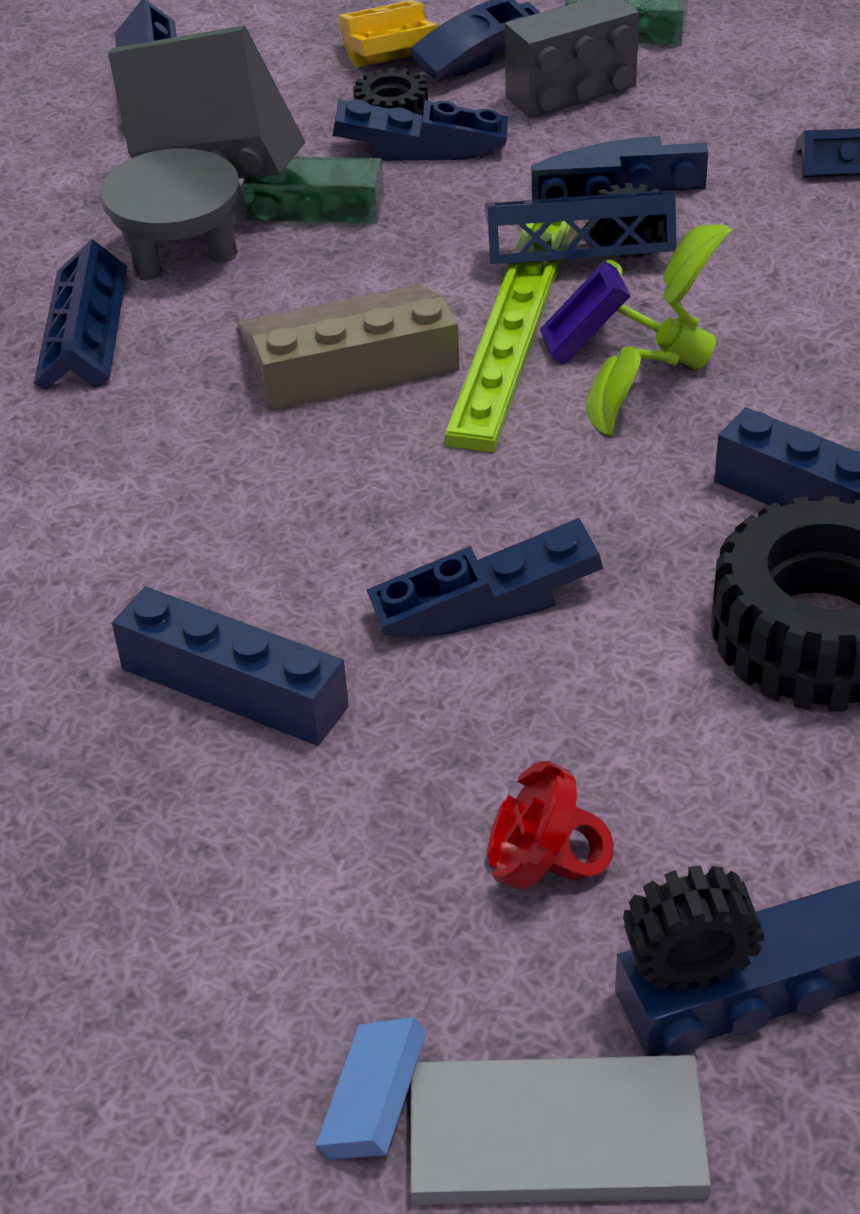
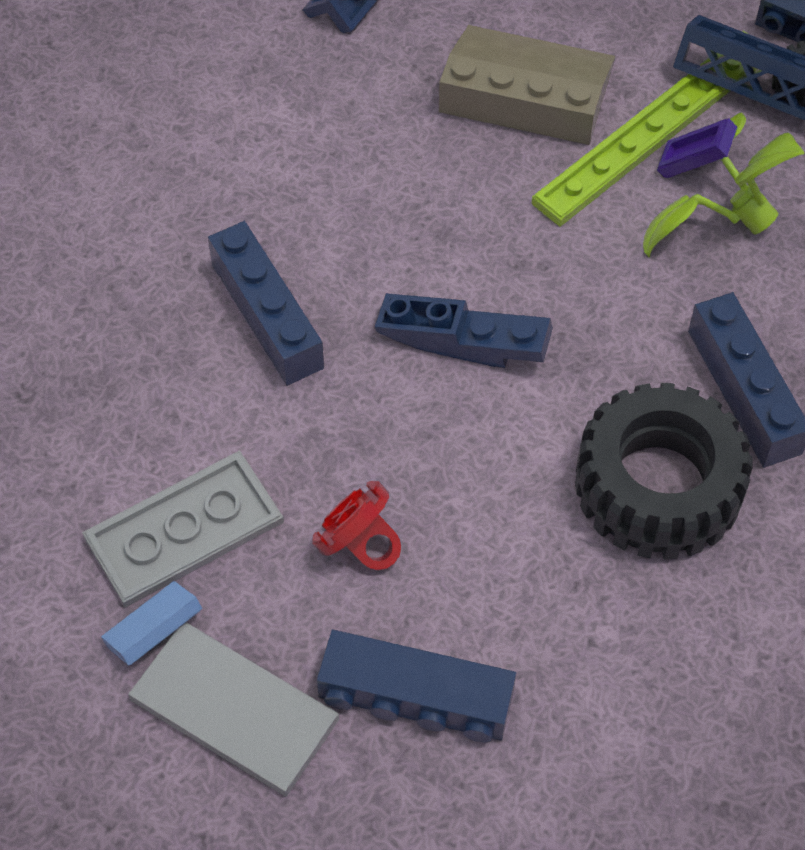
camera: 30 degrees right, 15 degrees up
black tyre [623,865,764,992] -> none
none -> light grey tile [82,450,284,608]

